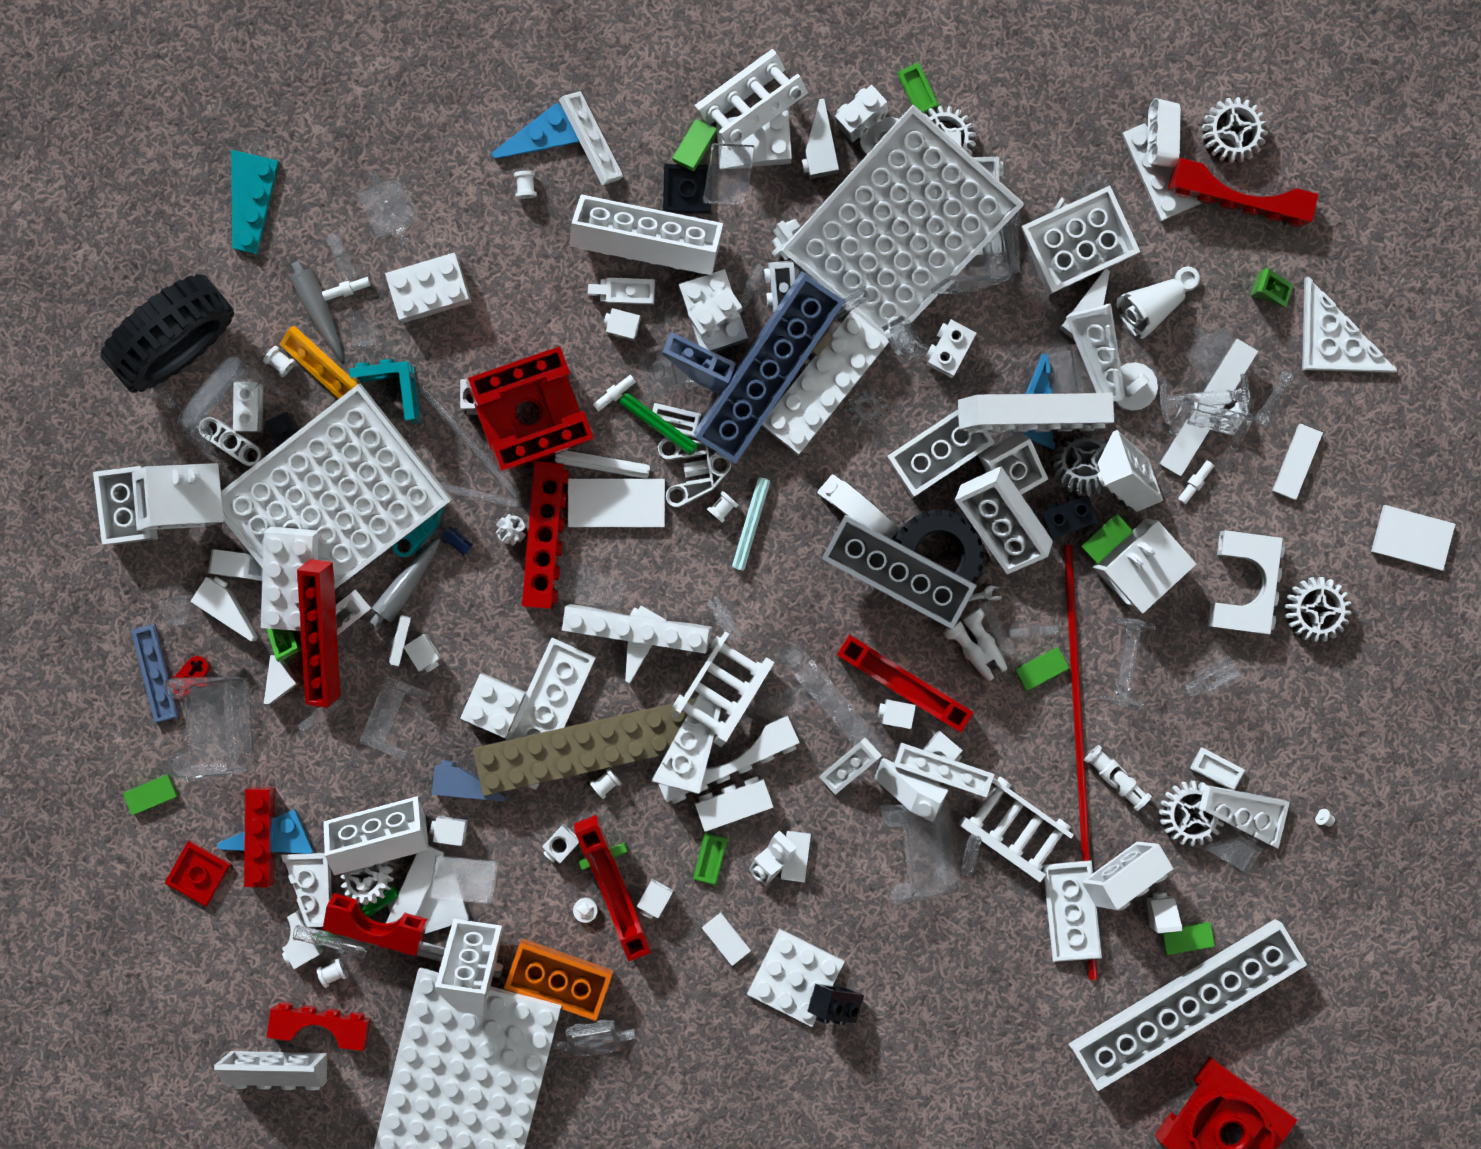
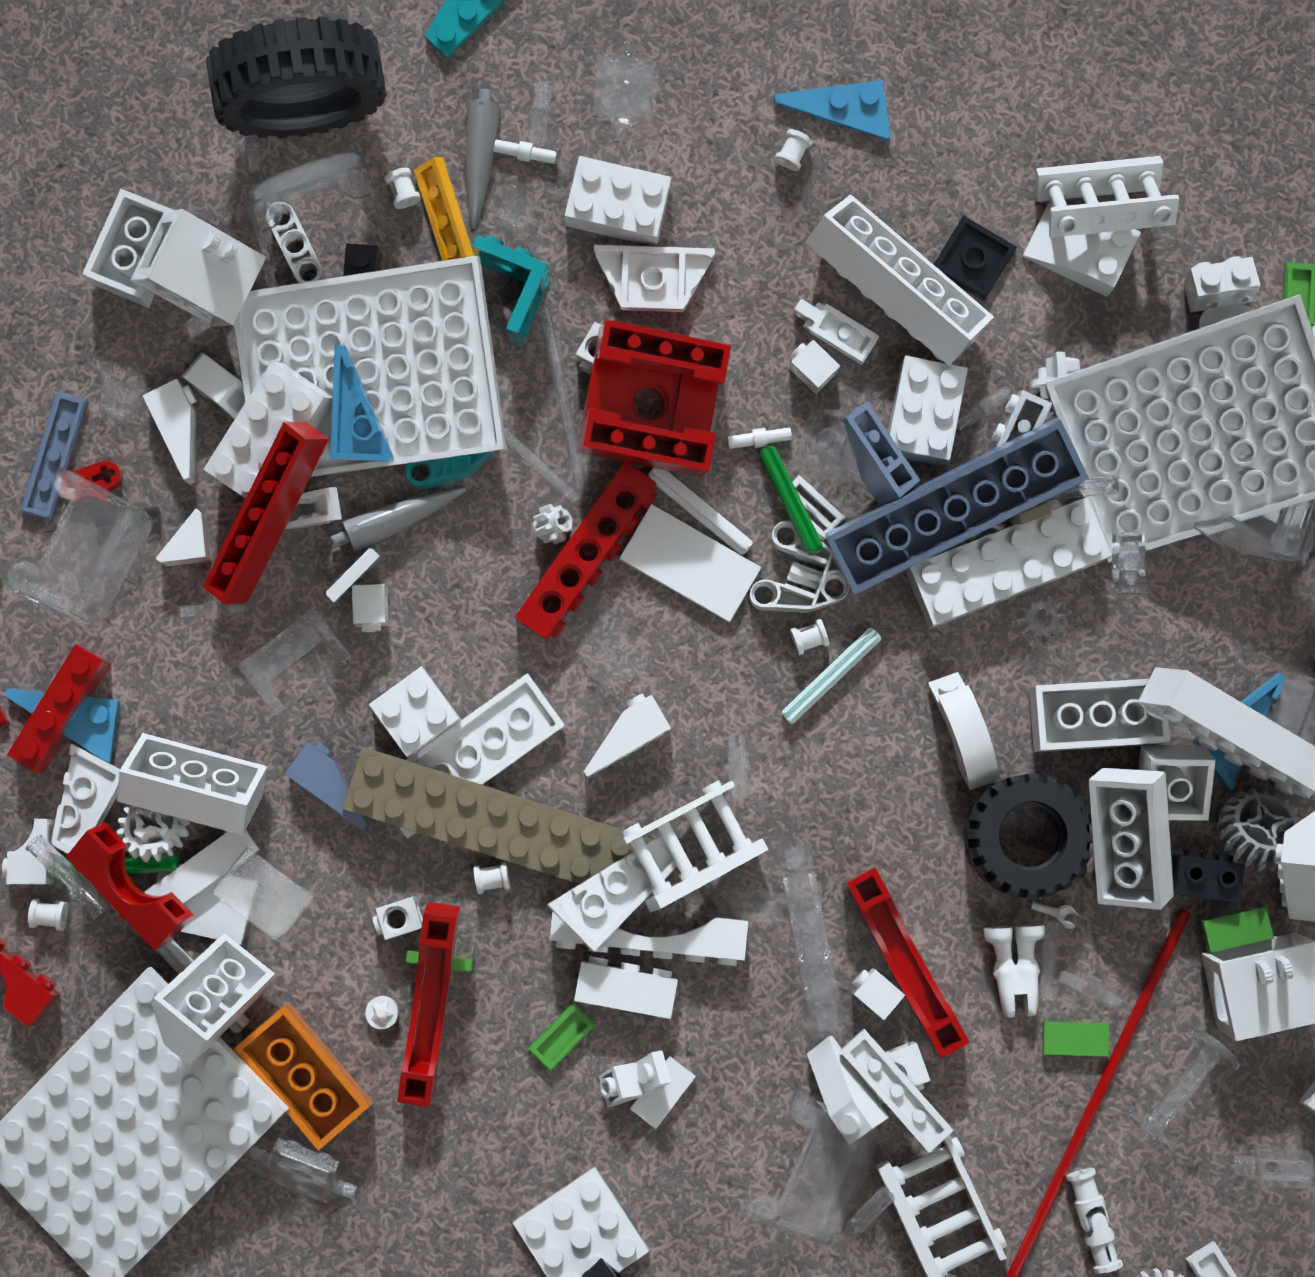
camera: 30 degrees right, 5 degrees down
white brick [233,382,263,433] -> none
bright green slope [267,628,302,662] -> none
white brick [430,816,468,846] -> none
dark blue pin [441,526,473,556] -> none
white tile [559,91,624,185] -> none
white arch [562,604,712,653] -> none
white brick [637,879,673,919] -> none
bright green tile [672,119,717,171] -> none
white brick [688,287,742,338] -> none
white tile [702,912,751,966] -> none
clear piece [703,143,755,205] -> none
white slope [801,99,839,179] -> none
white plate [819,737,882,795] -> none
light grey brick [822,515,977,629] -> none
white brick [925,320,976,378] -> none
none -> dark azure wing [330,345,394,462]
none -> white wing [594,245,715,312]

